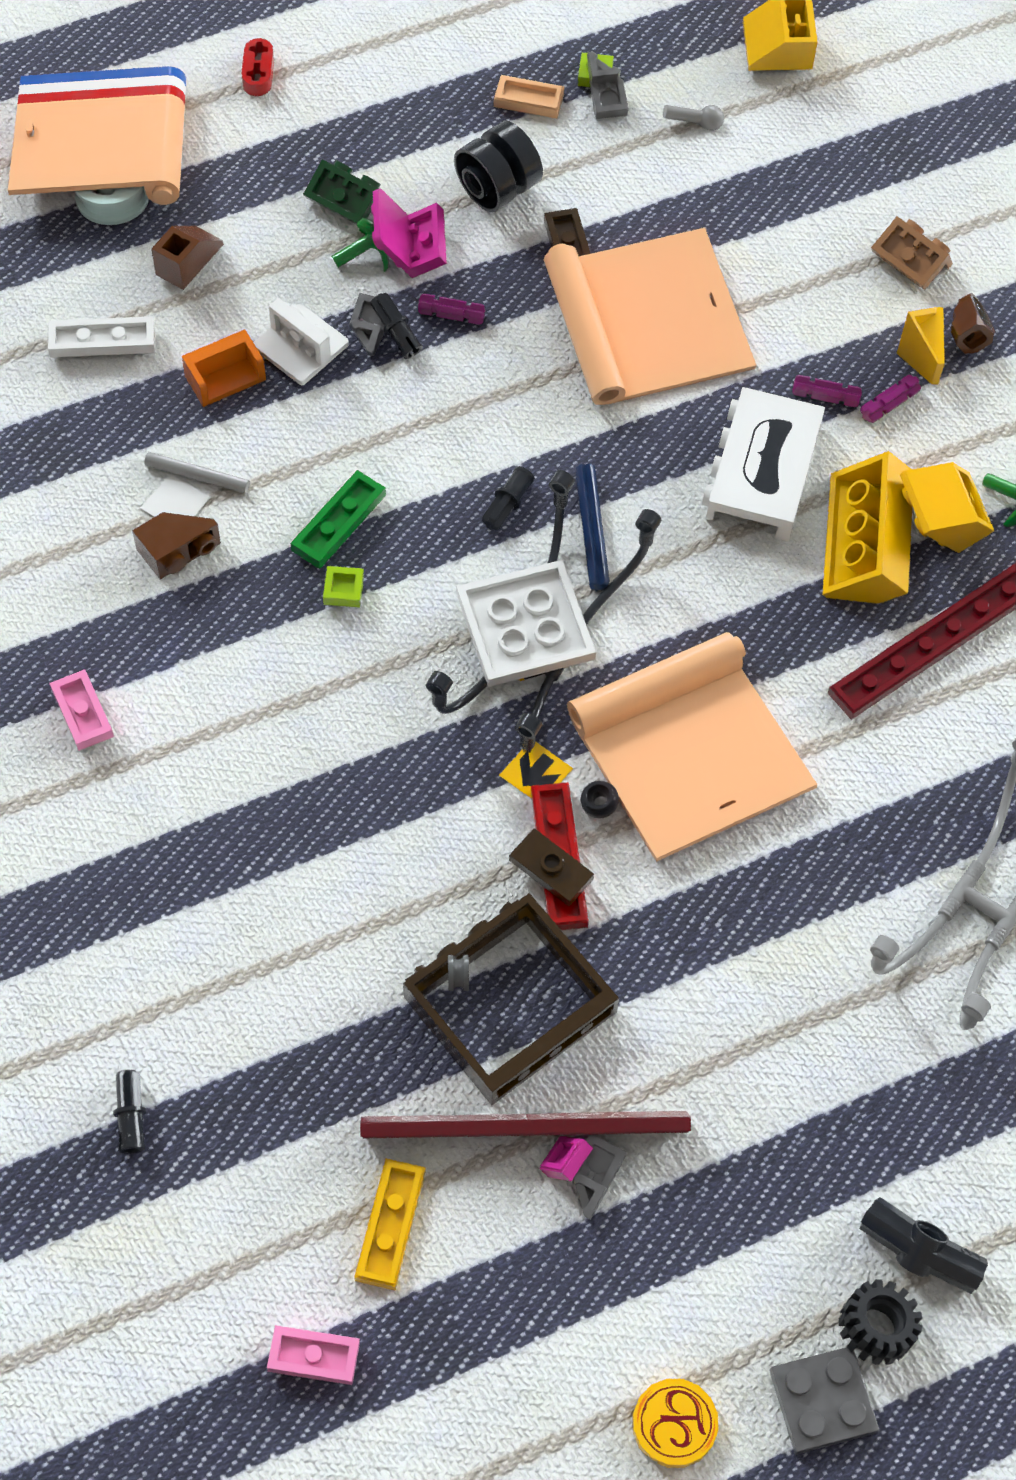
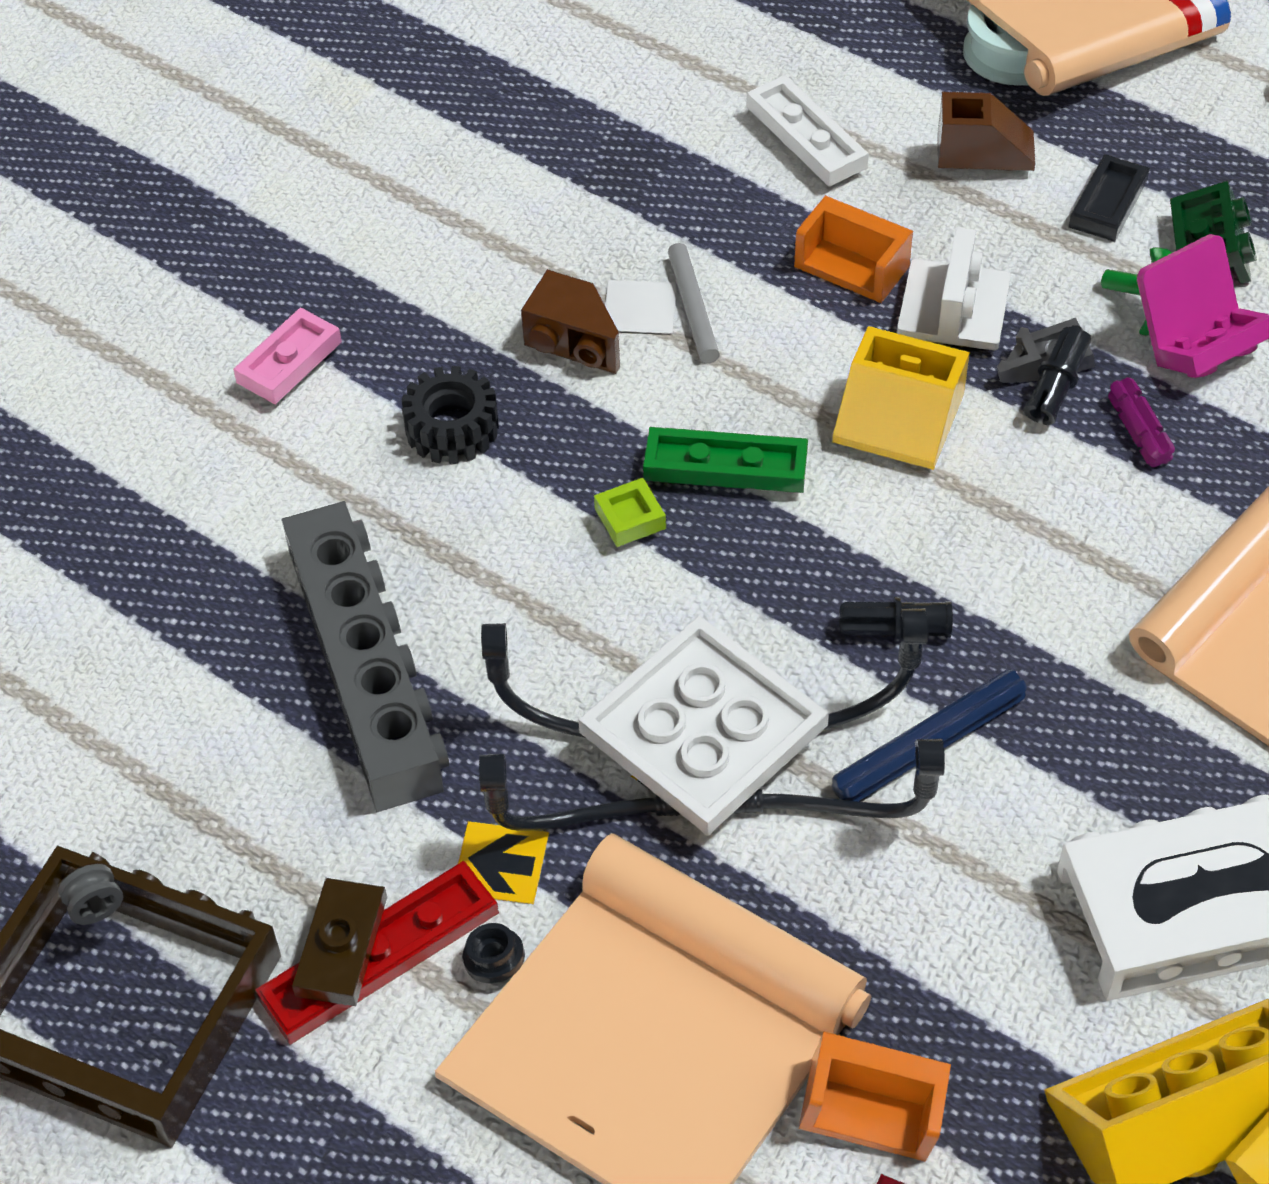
camera: 65 degrees right, 10 degrees down
none -> dark grey brick [281,501,450,813]
none -> black tyre [401,366,499,464]
none -> orange panel [798,1031,951,1162]
none -> yellow slope [832,326,970,470]
none -> black tile [1069,154,1150,242]

